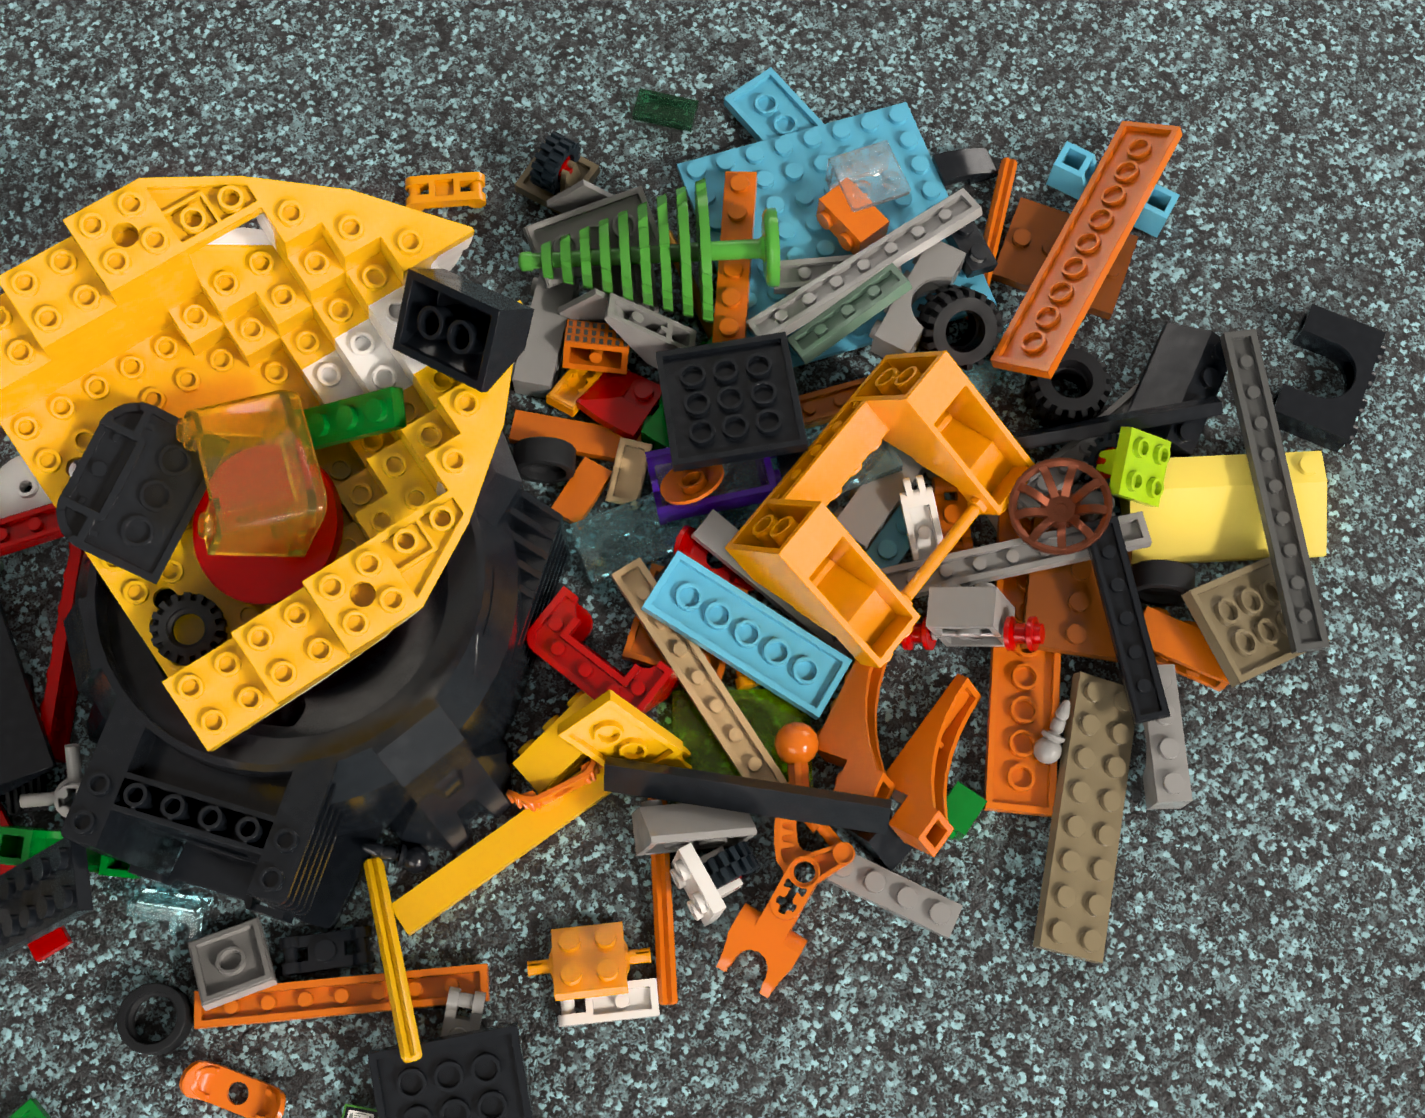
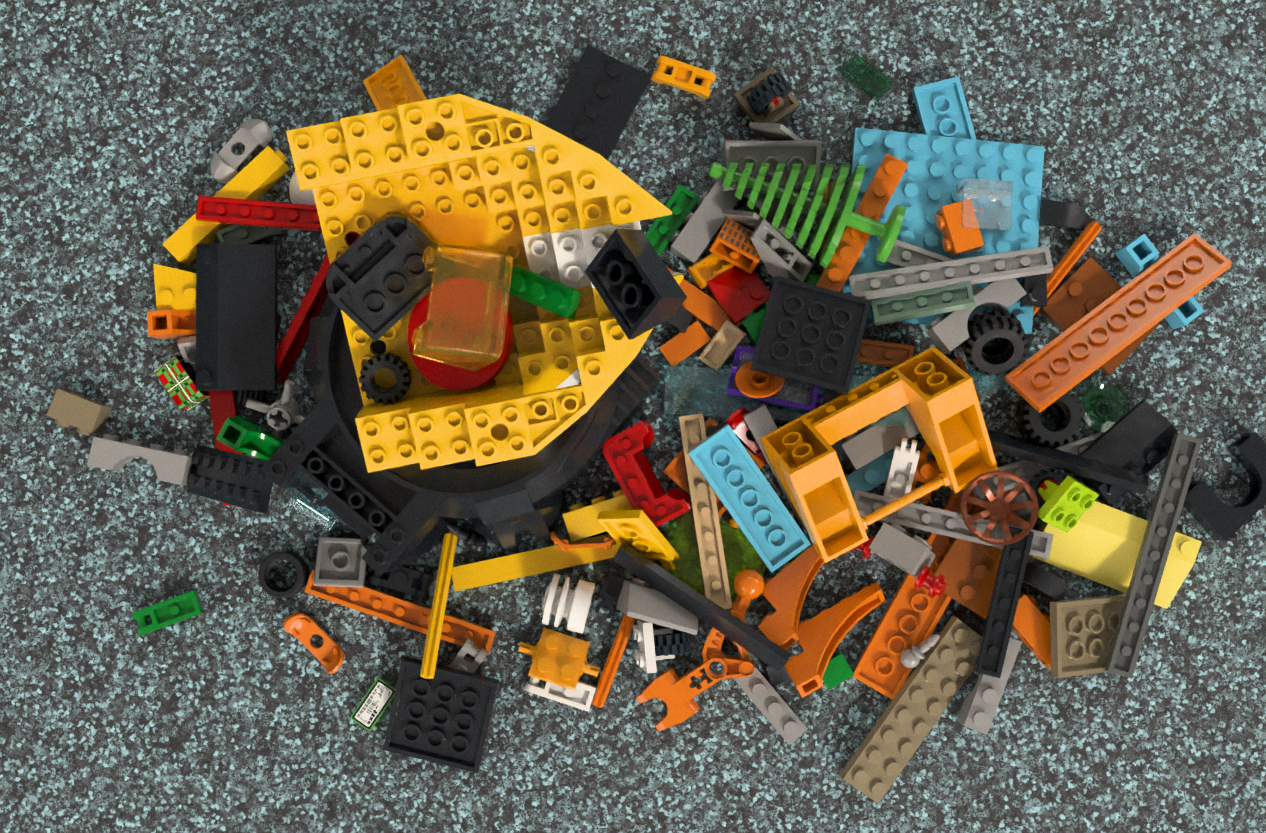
camera: 30 degrees right, 15 degrees up
none -> white wheel [542,574,595,634]
none -> black plate [595,572,624,618]
none -> clear green dish [1080,384,1129,433]

